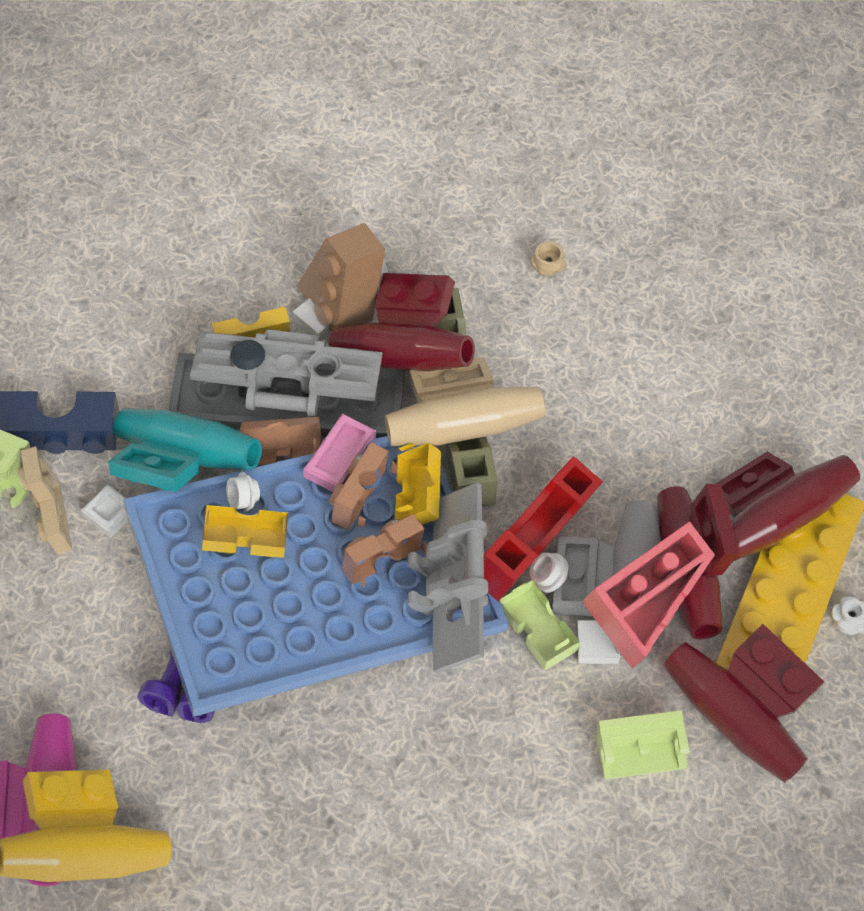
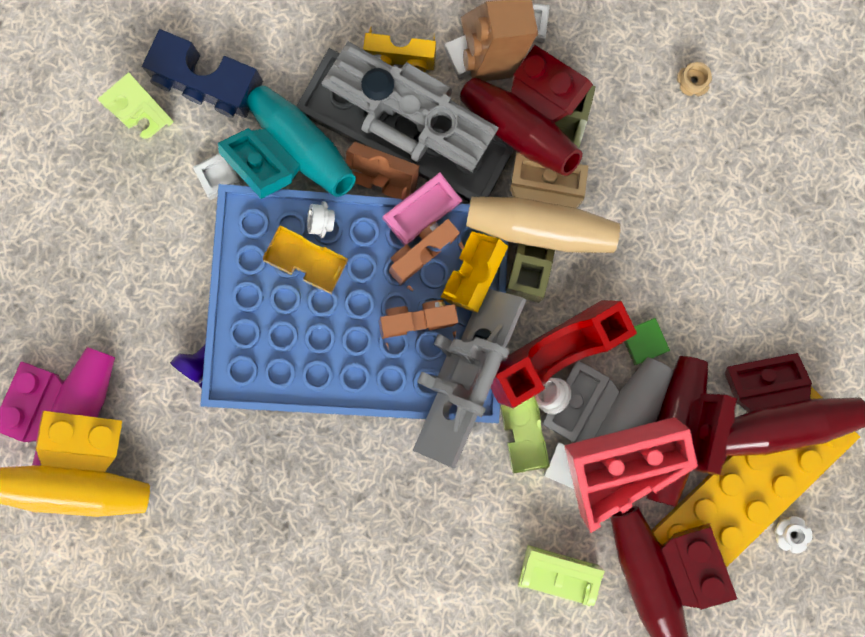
camera: 30 degrees right, 25 degrees up
tan plate [18,446,73,554] -> none
none -> bright green tile [624,318,670,365]

